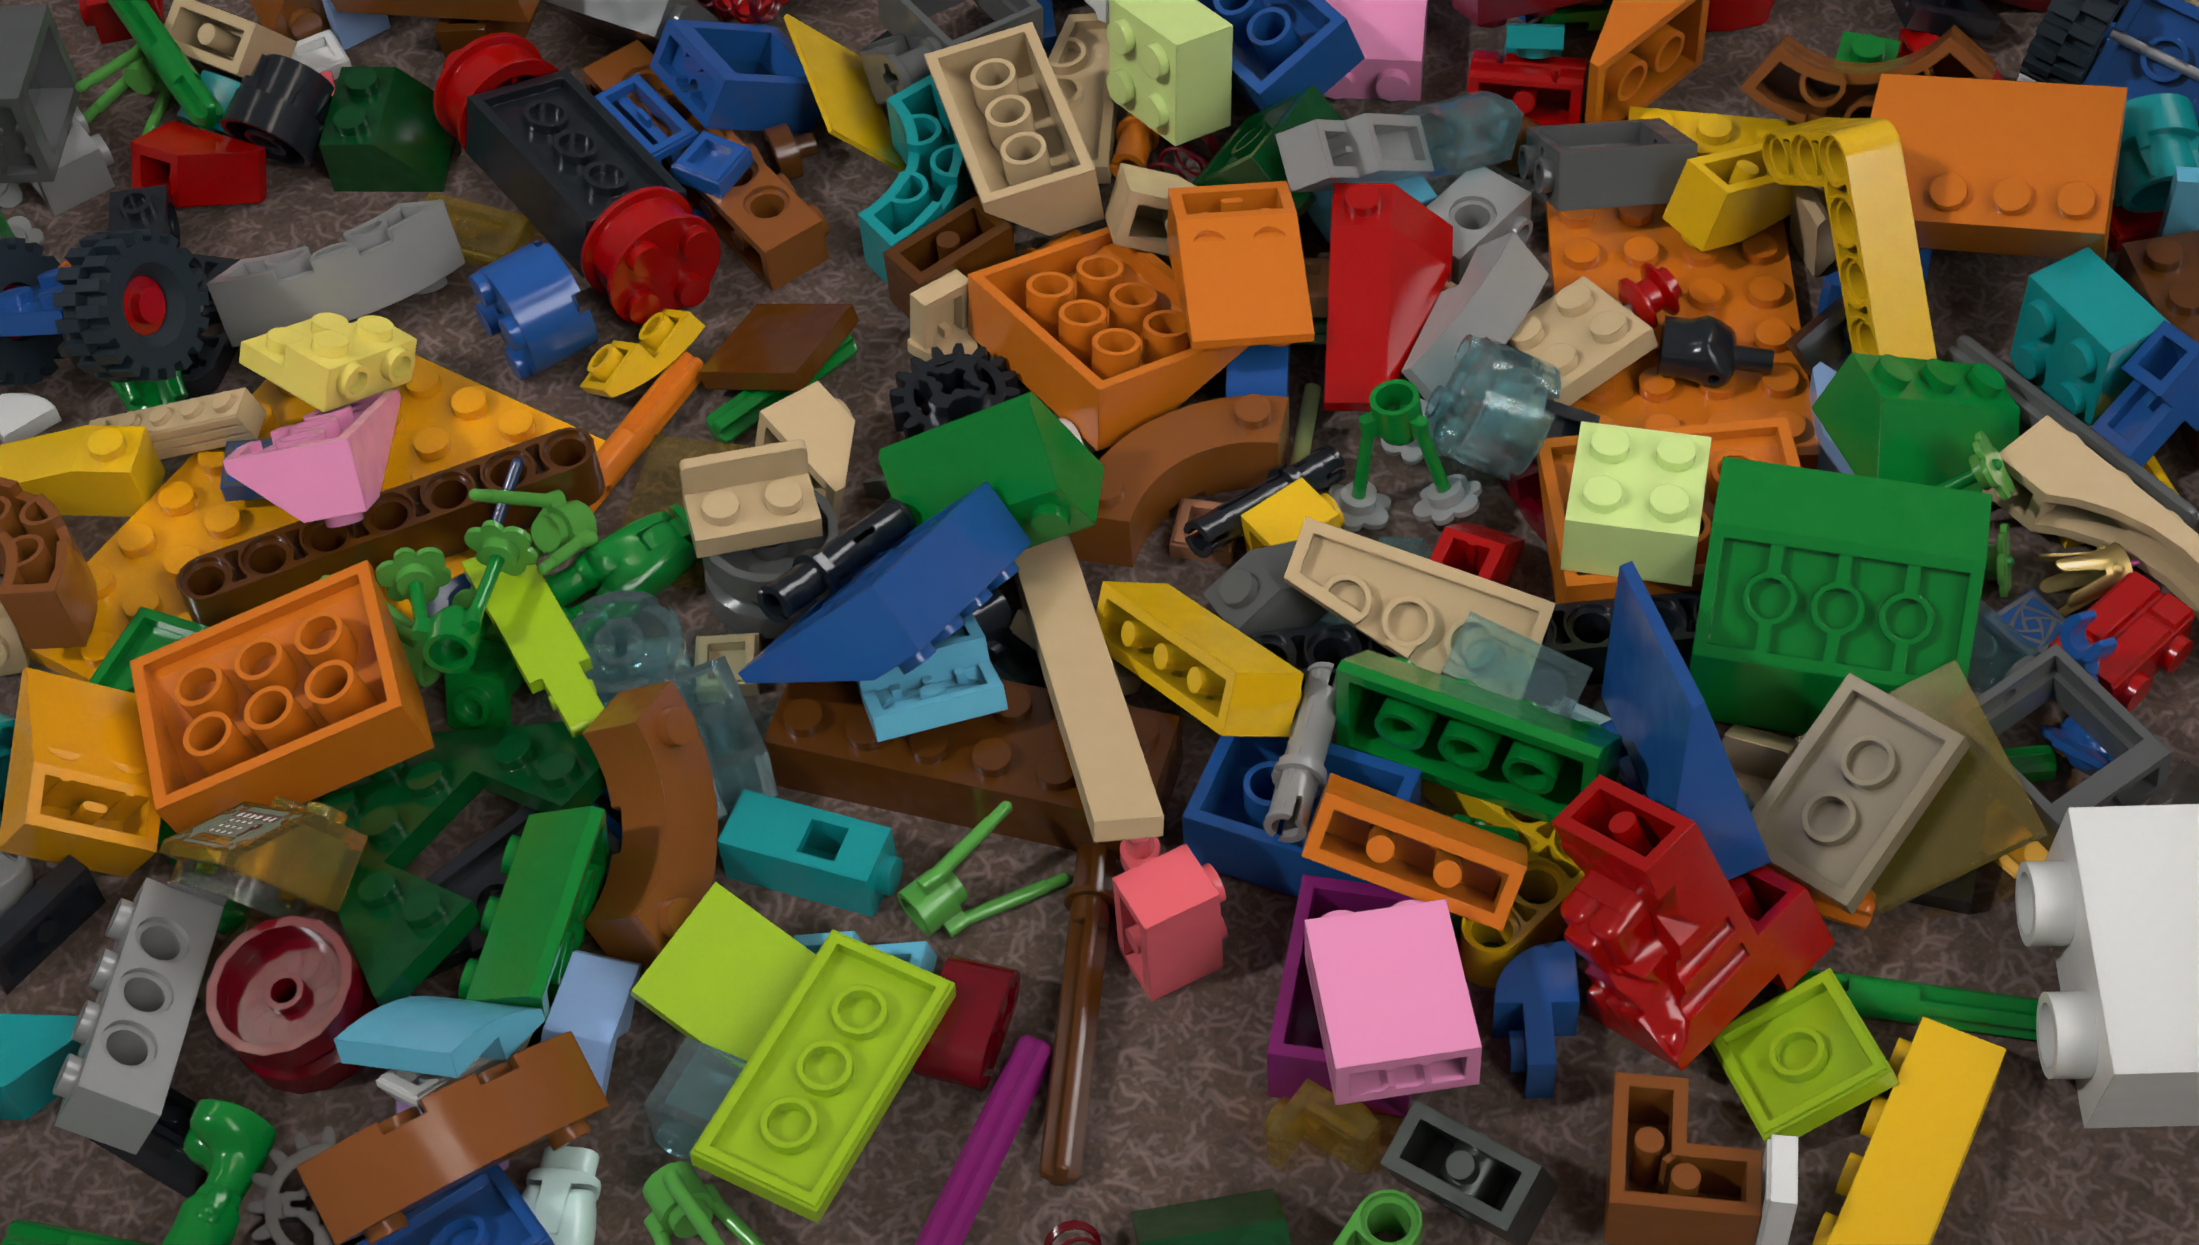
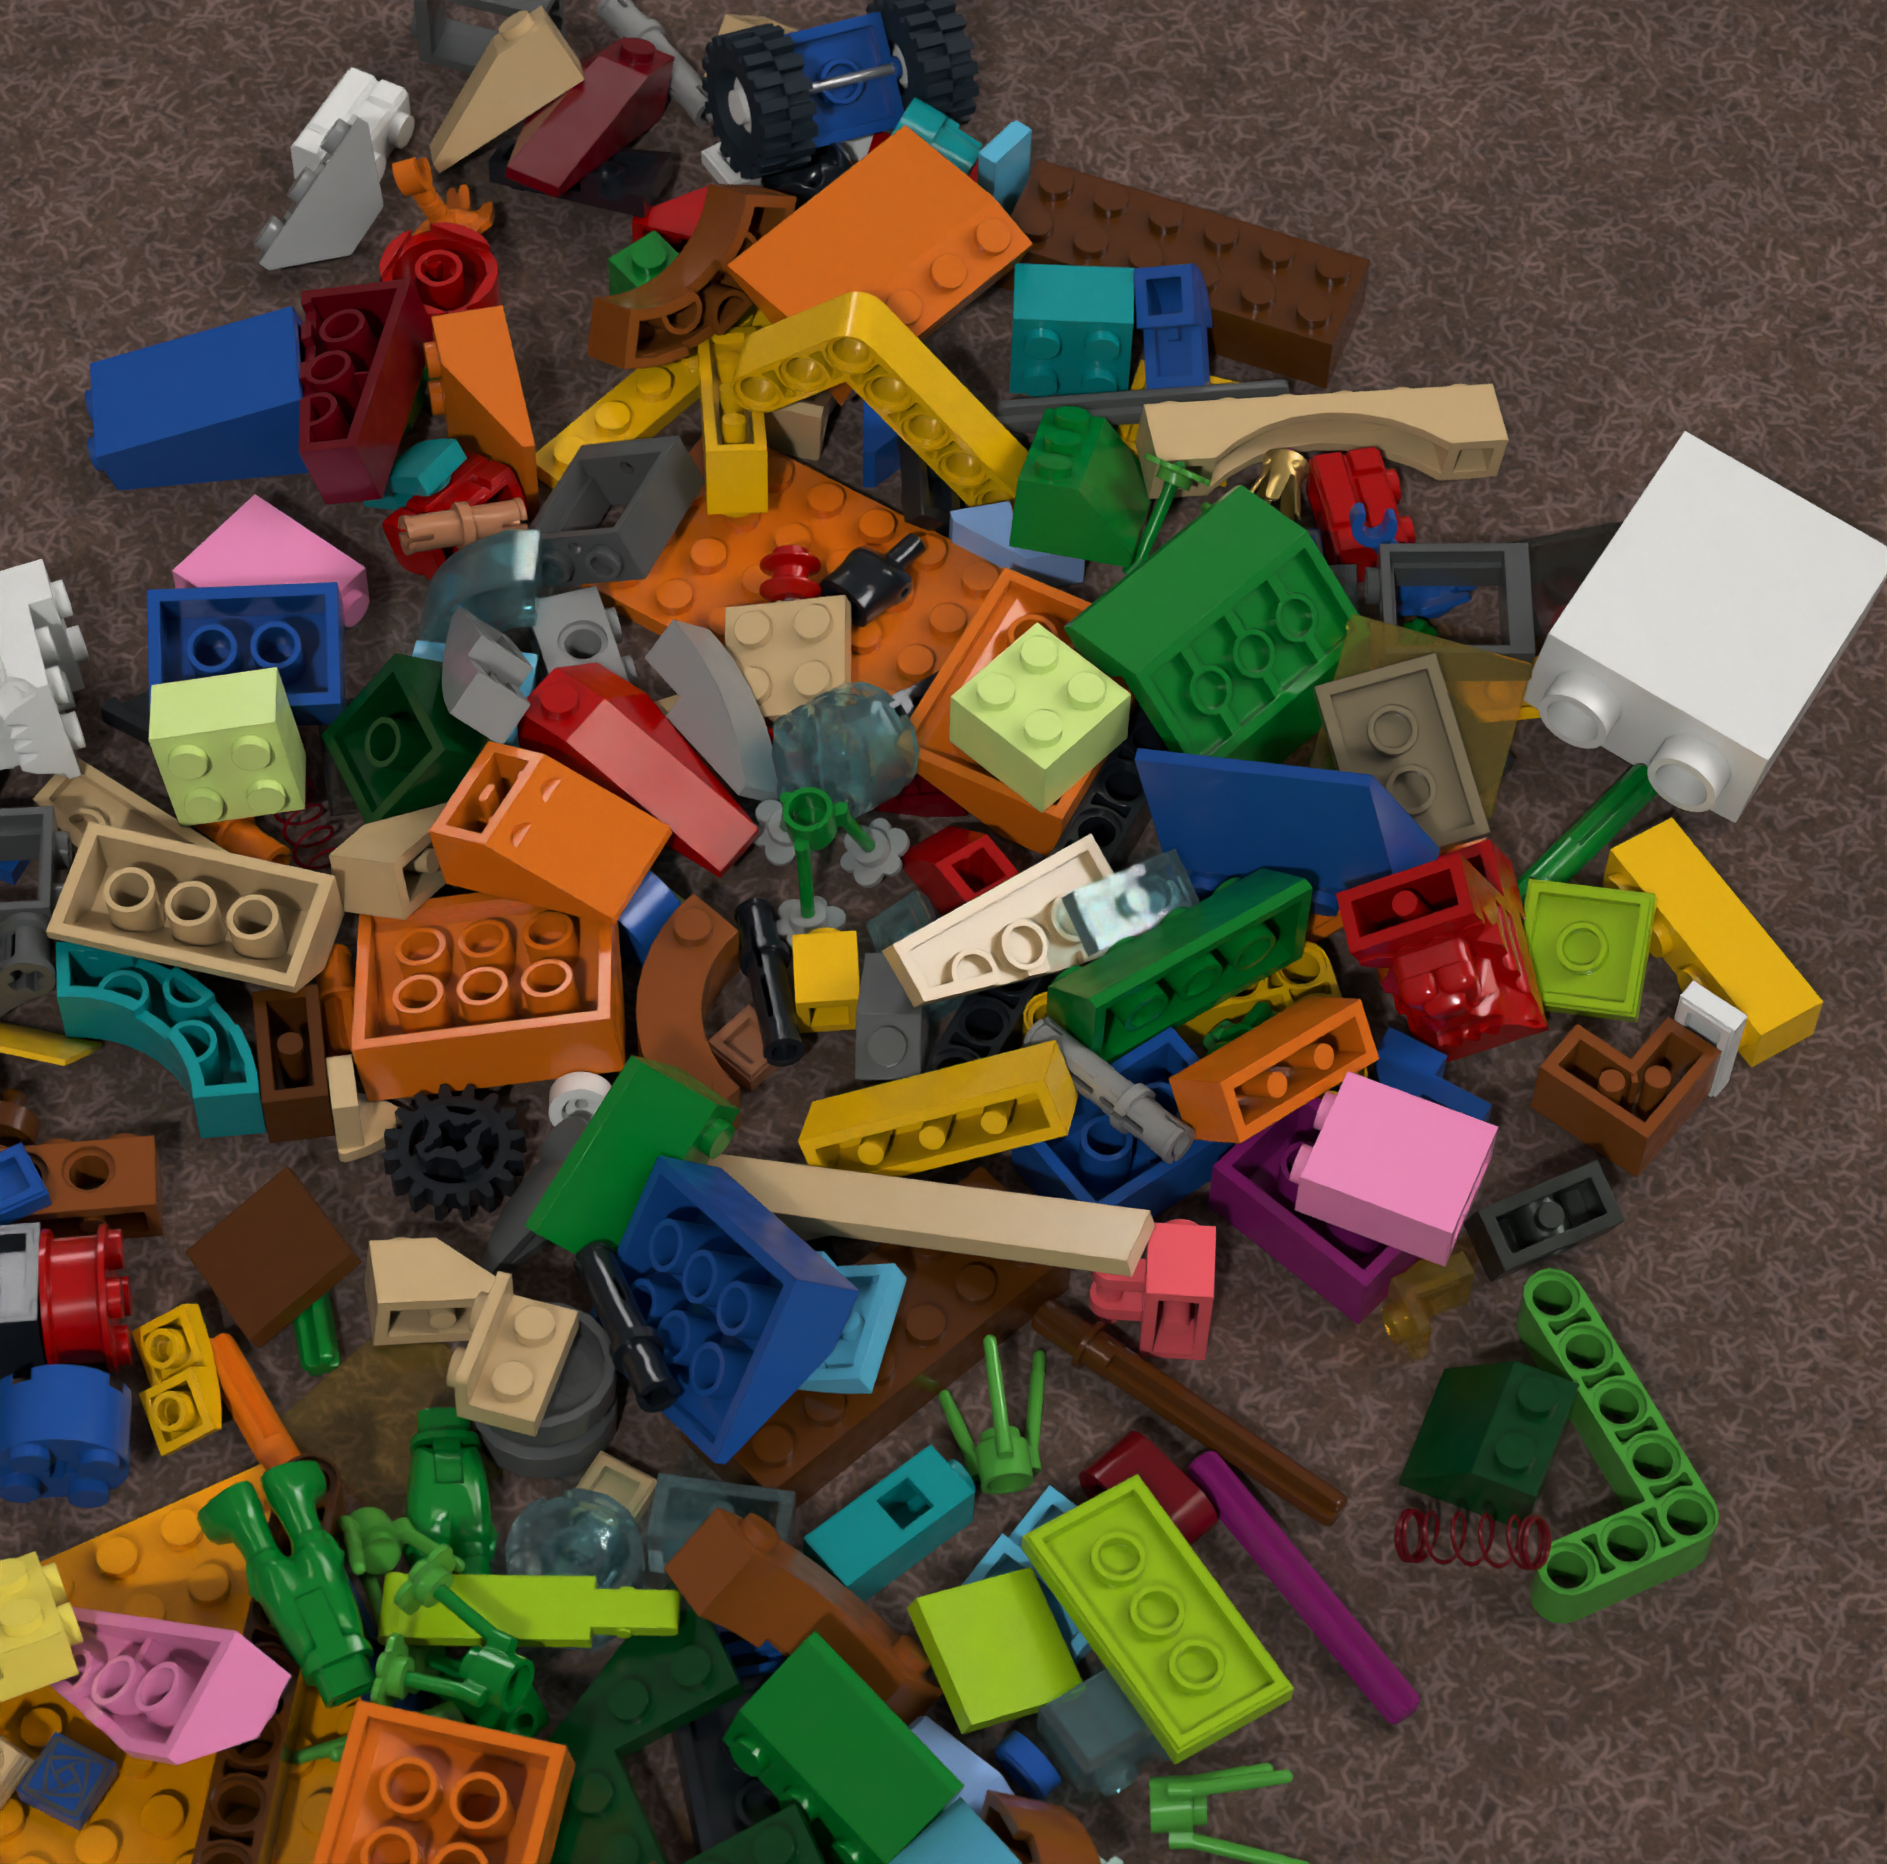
camera: 65 degrees left, 5 degrees up
none -> green piece [197,1460,376,1708]
none -> nougat pin [398,497,528,556]
none -> blue tile [995,1730,1061,1800]

